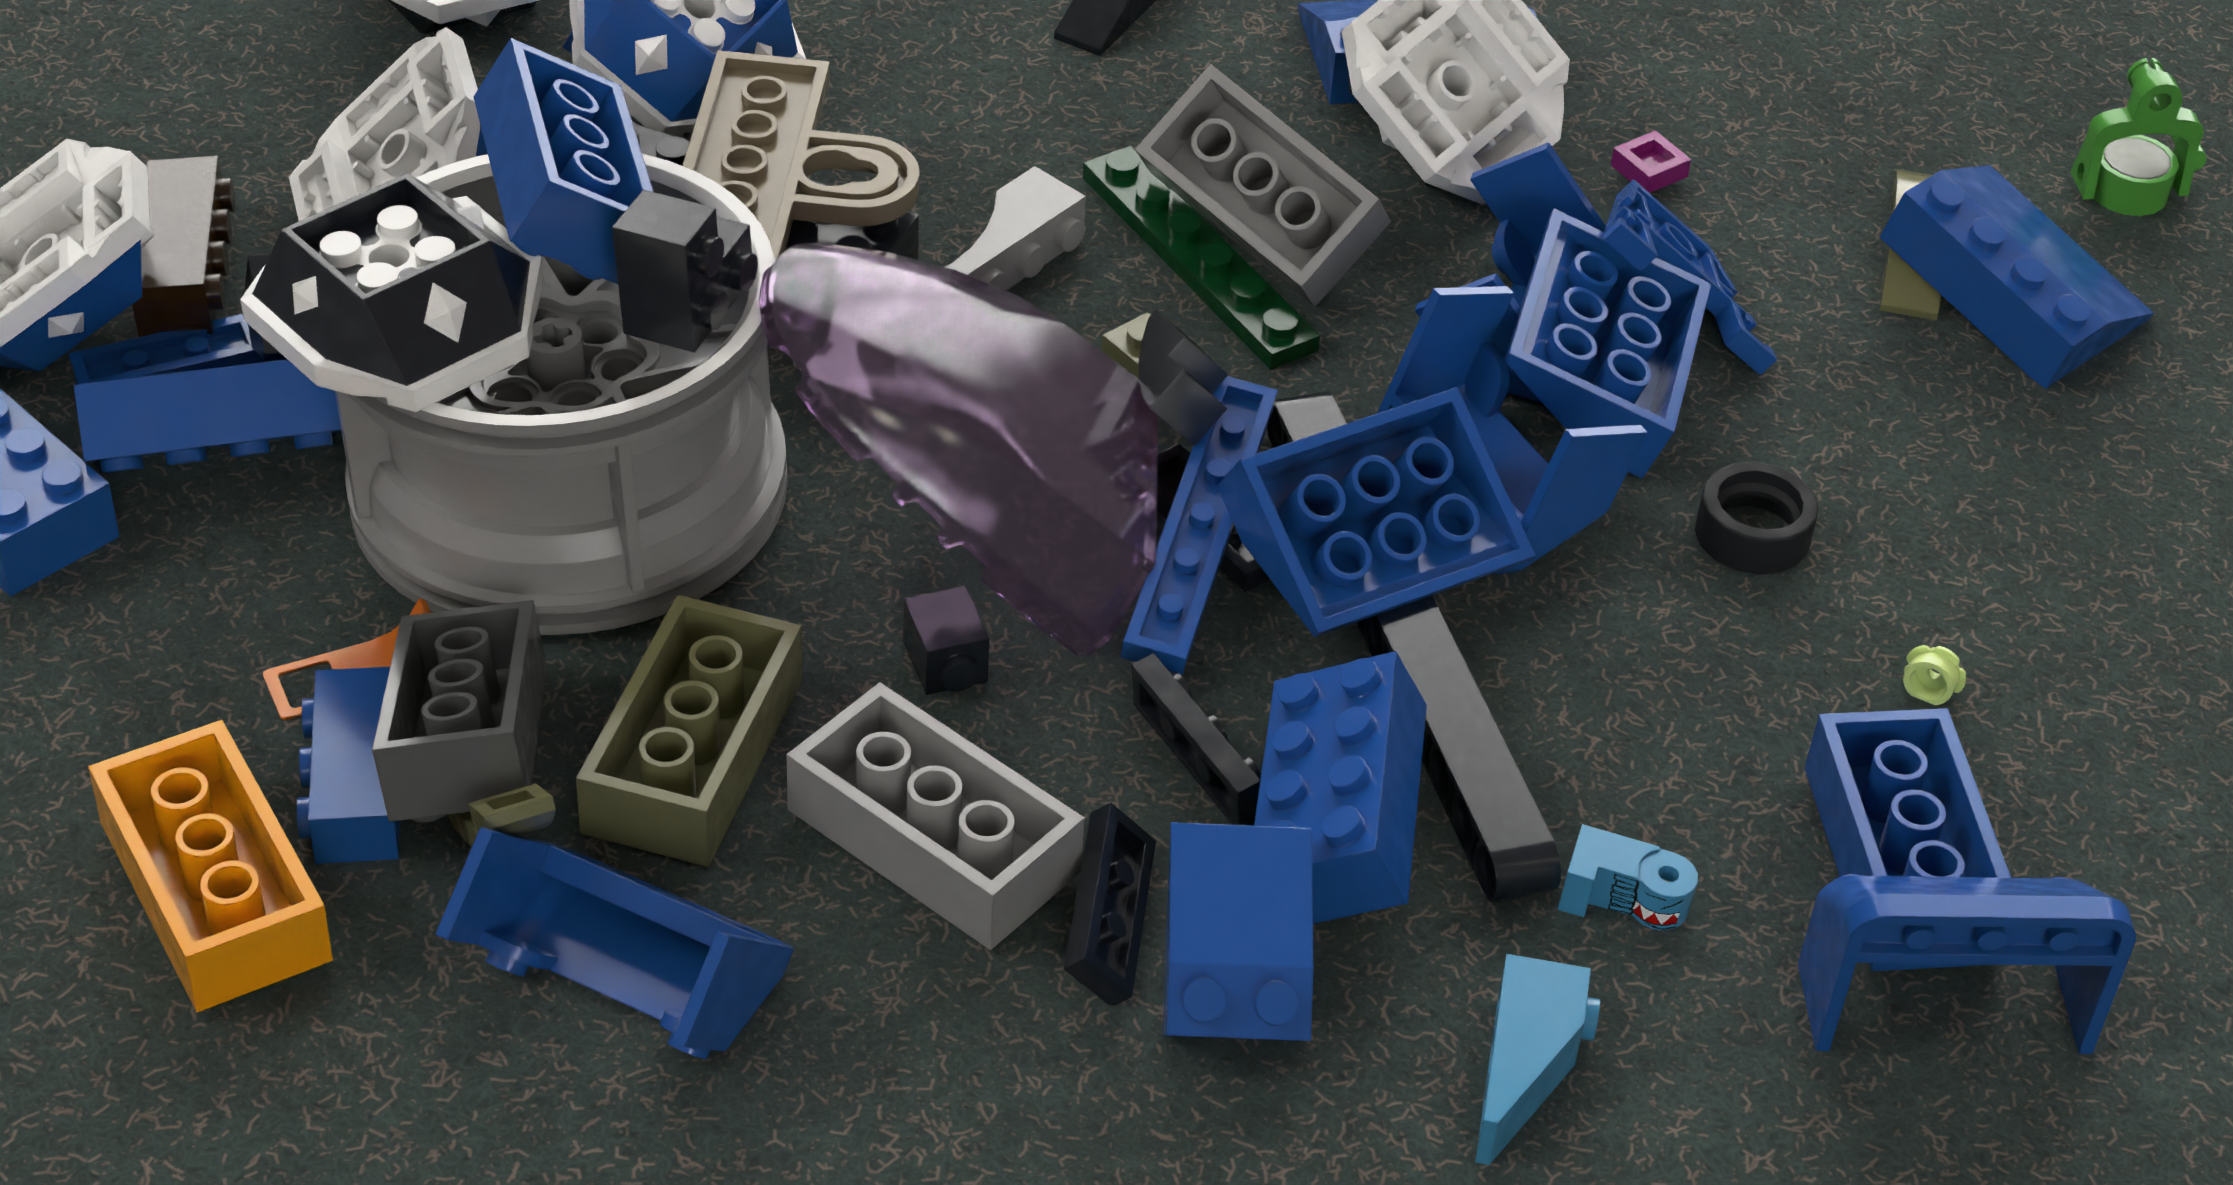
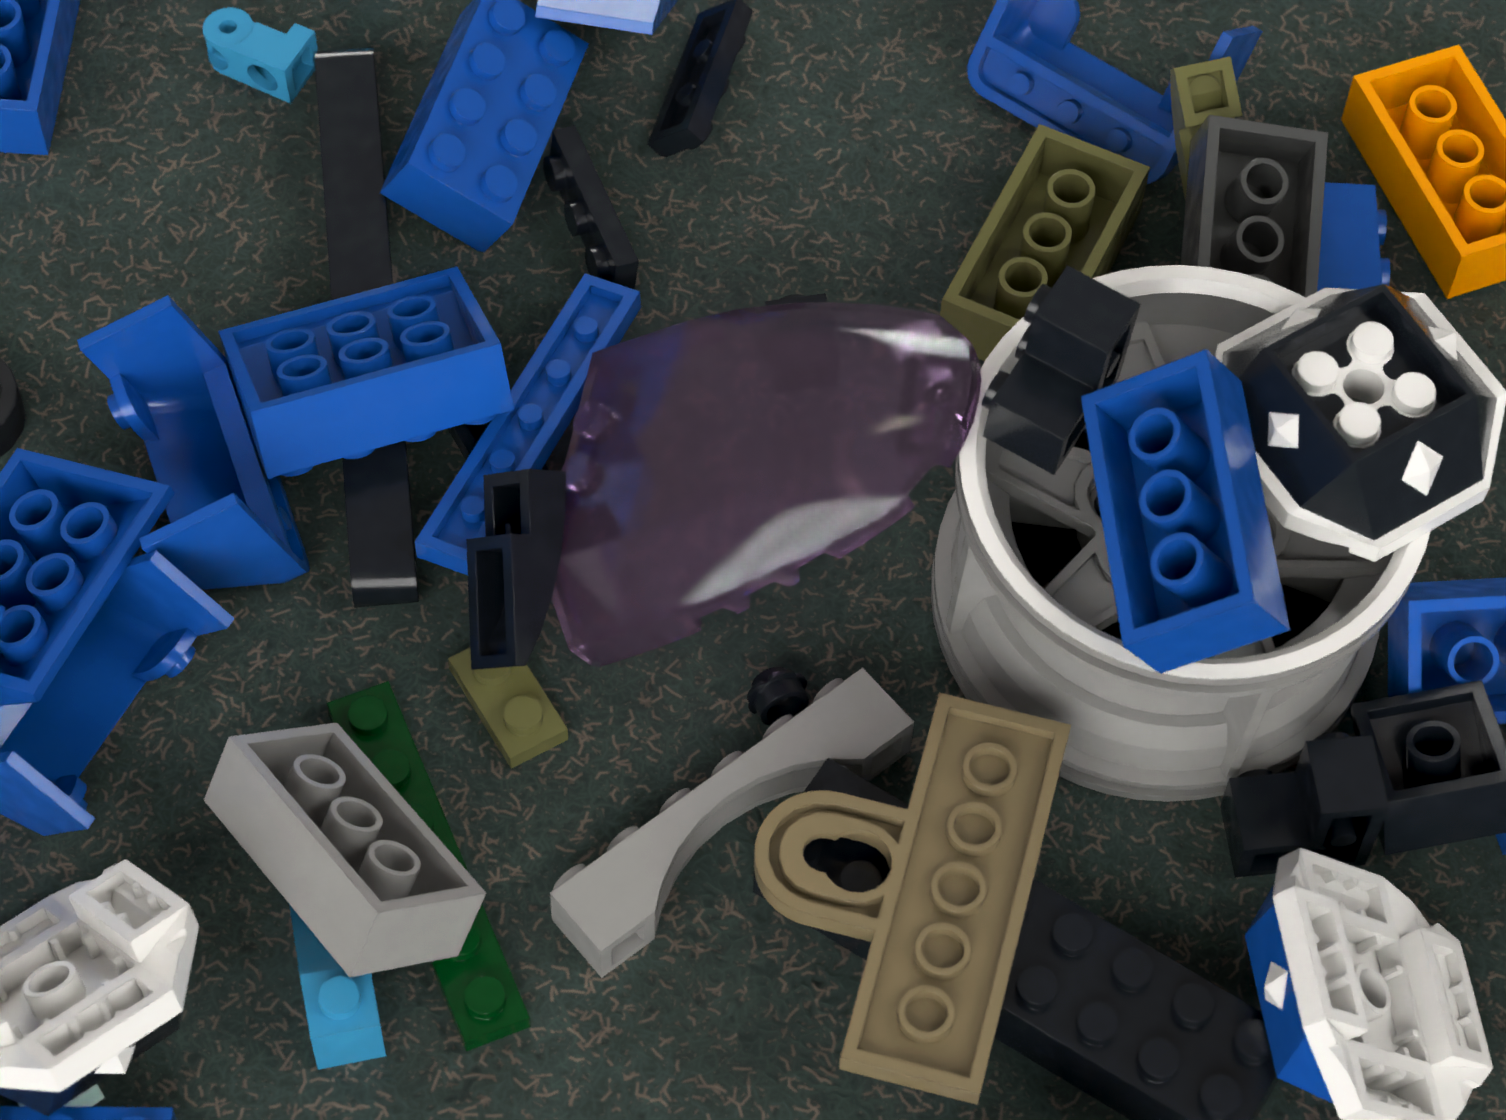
camera: 170 degrees left, 15 degrees up
light grey brick [786,682,1085,950] -> none

